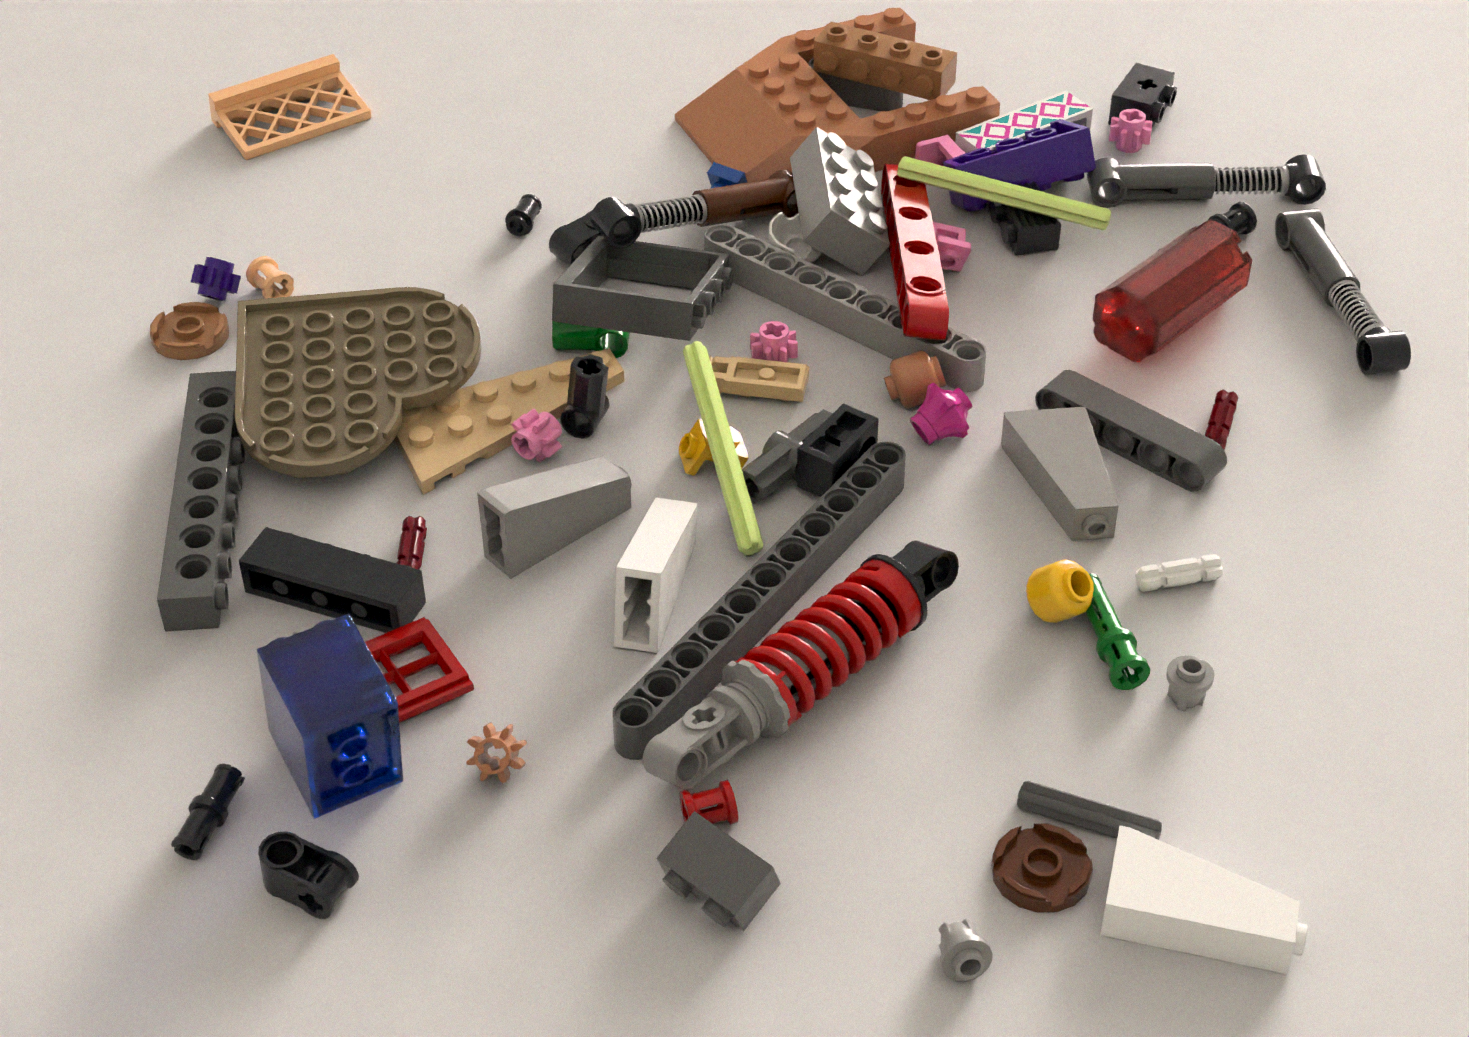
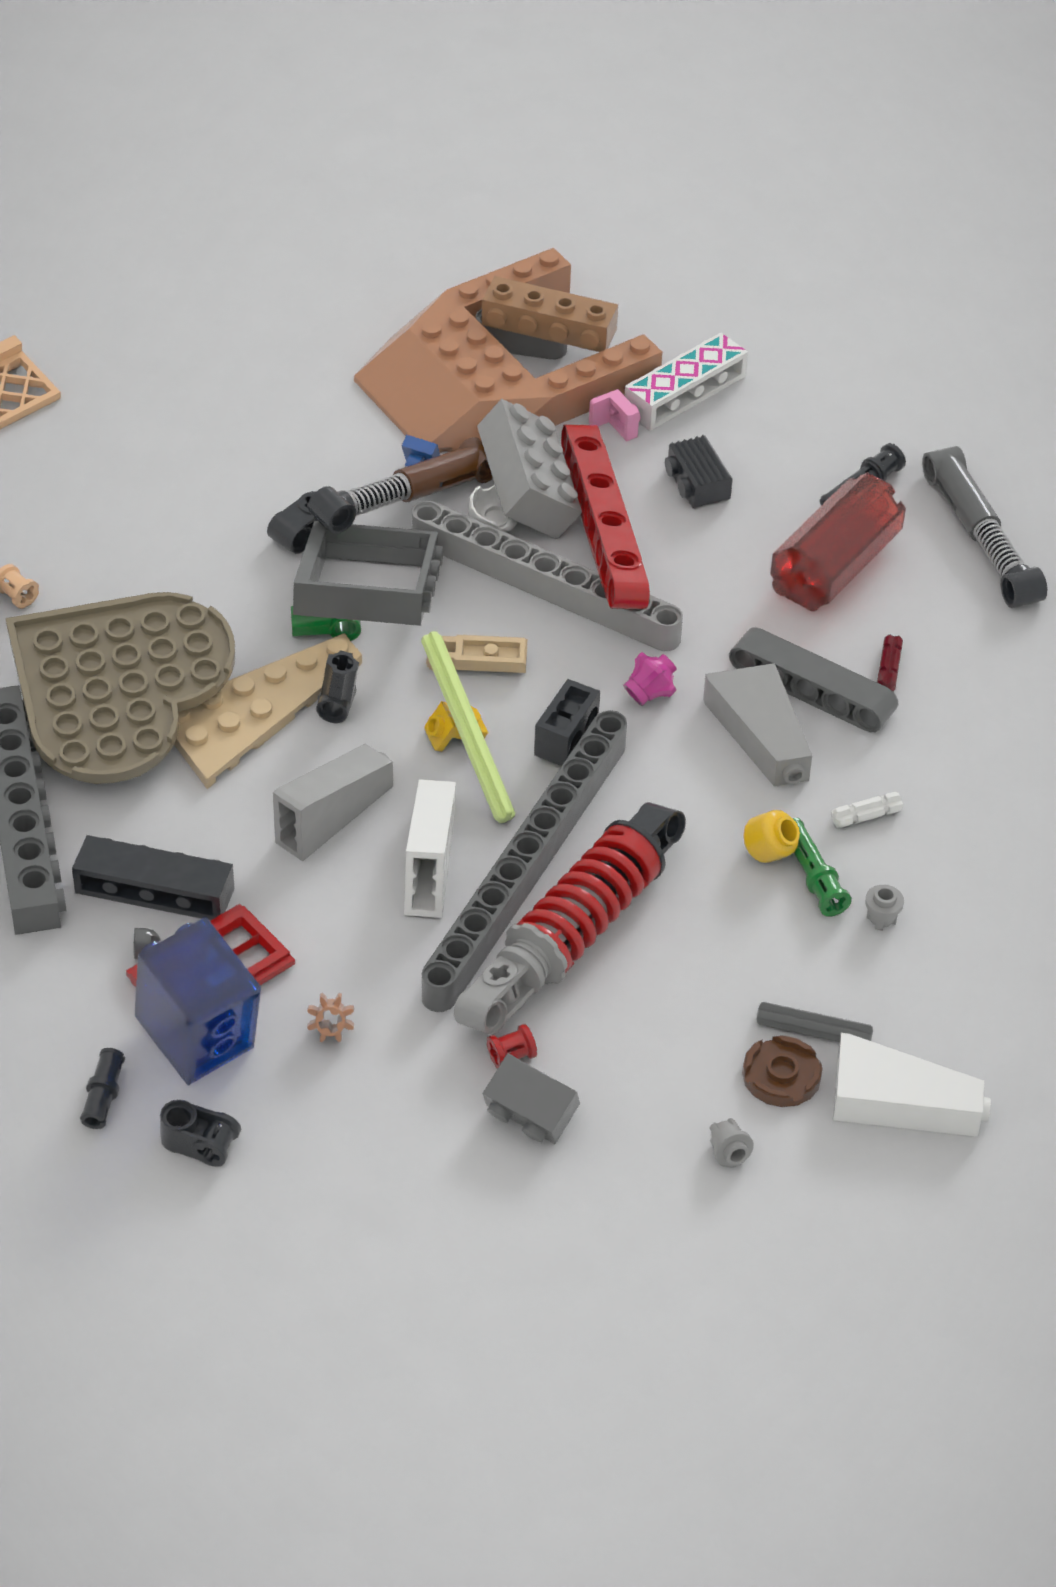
camera: 10 degrees left, 5 degrees up
dark red axle [397,516,427,570] -> none
black pin [505,194,542,236] -> none
bright pink gear [511,409,562,463] -> none
dark grey piece [742,409,832,504] -> none
bright pink gear [750,321,798,362] -> none
nougat head [884,350,946,409] -> none
yellowish green axle [897,156,1111,230] -> none
bright pink bracket [933,222,971,272] -> none
dark purple wedge [943,119,1096,211] -> none
piece [1087,154,1326,208] -> none
brick [1108,63,1177,127] -> none
bright pink gear [1109,109,1153,153] -> none

